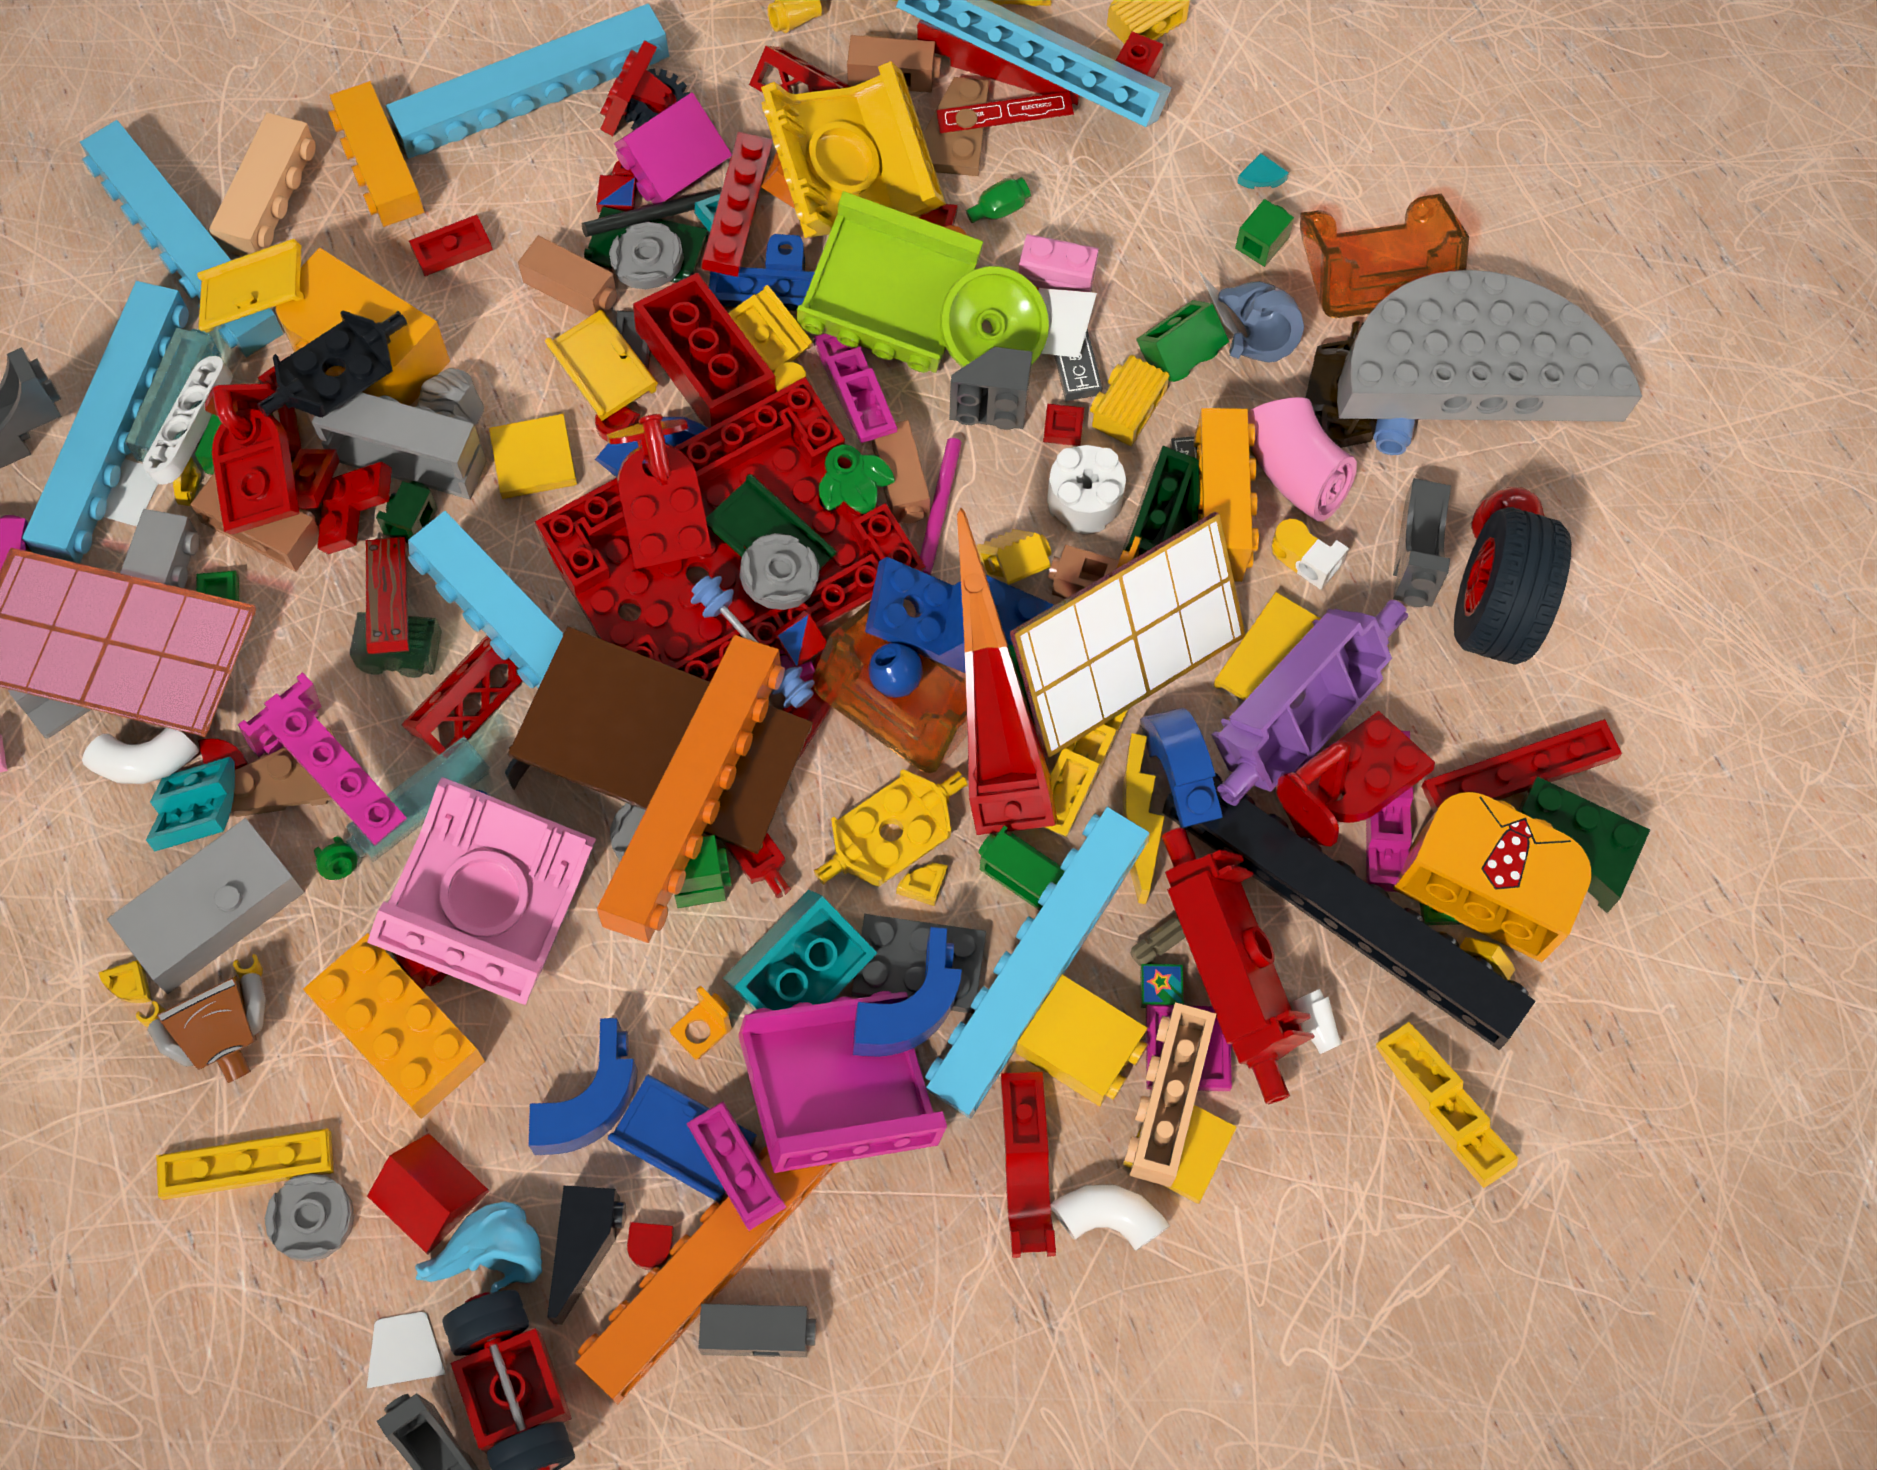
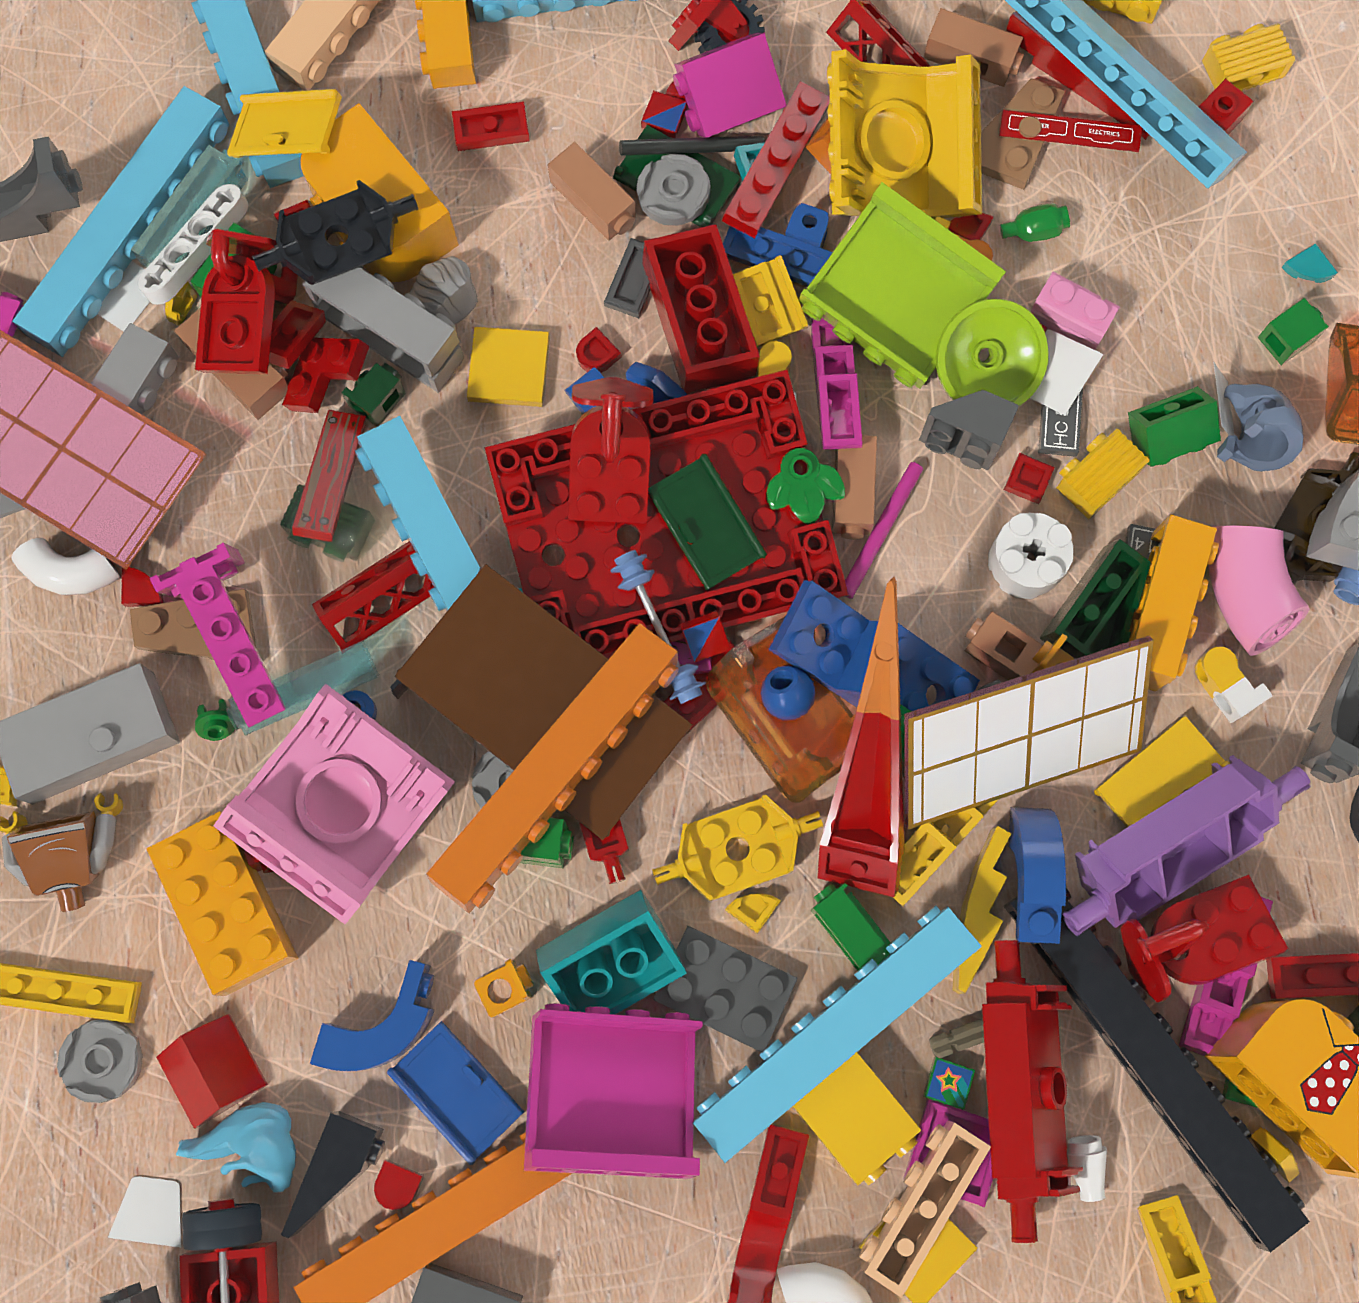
camera: 20 degrees right, 10 degrees up
teal slope [146,756,235,852] -> none
green tile [196,570,239,605] -> none
yellow door [545,310,658,421] -> none
dark pink tile [686,1101,786,1231] -> none
light grey tile [740,533,819,610] -> none
blue arch [853,927,962,1057] -> none
yellow brick [977,529,1051,585] -> none

